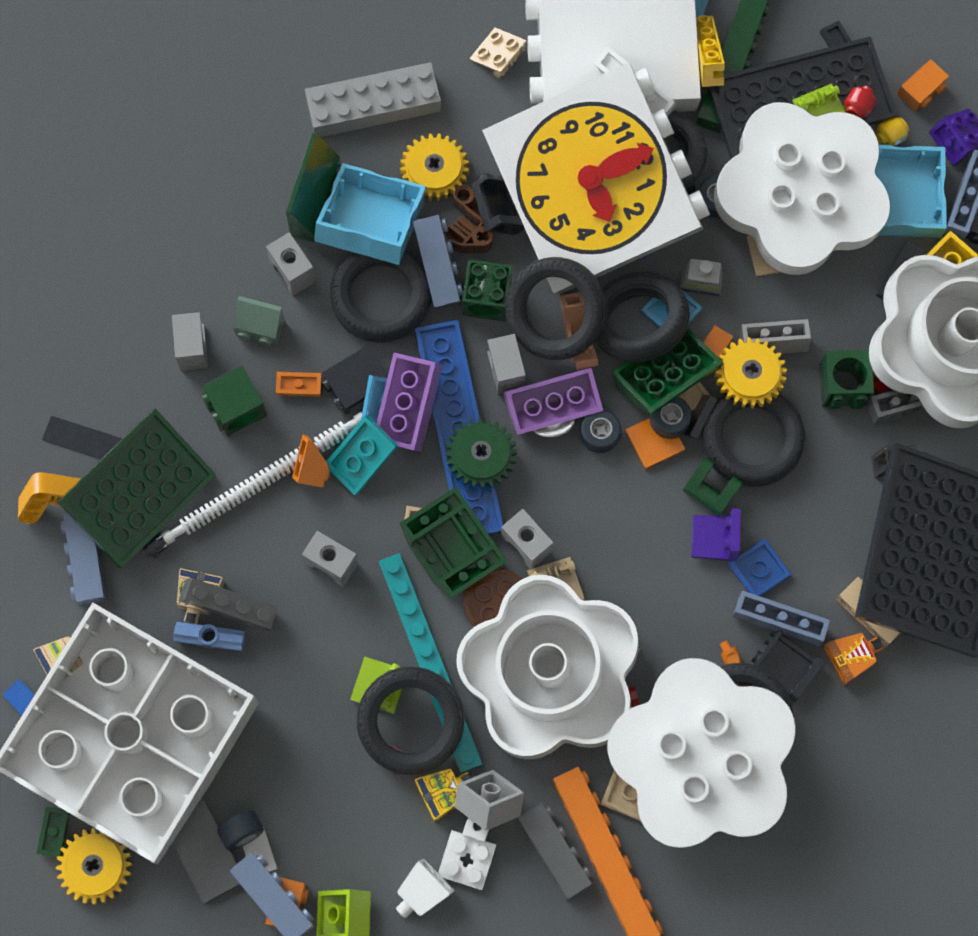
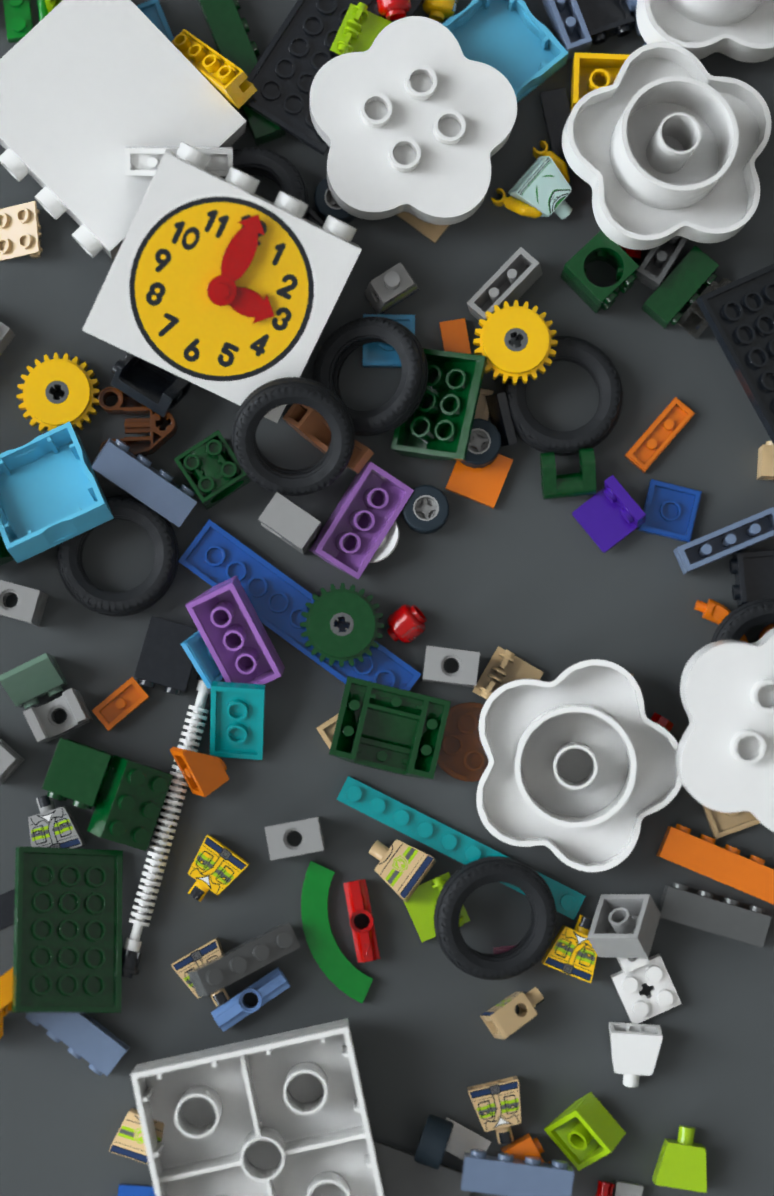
camera: 40 degrees left, 10 degrees up
none -> light grey piece [23,688,93,743]
none -> torso [28,795,86,849]
none -> dark green brick [87,755,173,851]
none -> torso [188,834,250,902]
none -> green tile [301,860,374,1003]
none -> red piece [343,879,380,963]
none -> tan torso [368,839,436,903]
none -> red head [387,604,427,643]
none -> torso [467,1076,521,1144]
none -> tan torso [480,987,544,1039]
none -> light aqua torso [491,141,572,220]
none -> orange tile [624,397,696,473]
none -> dark green brick [641,245,719,329]

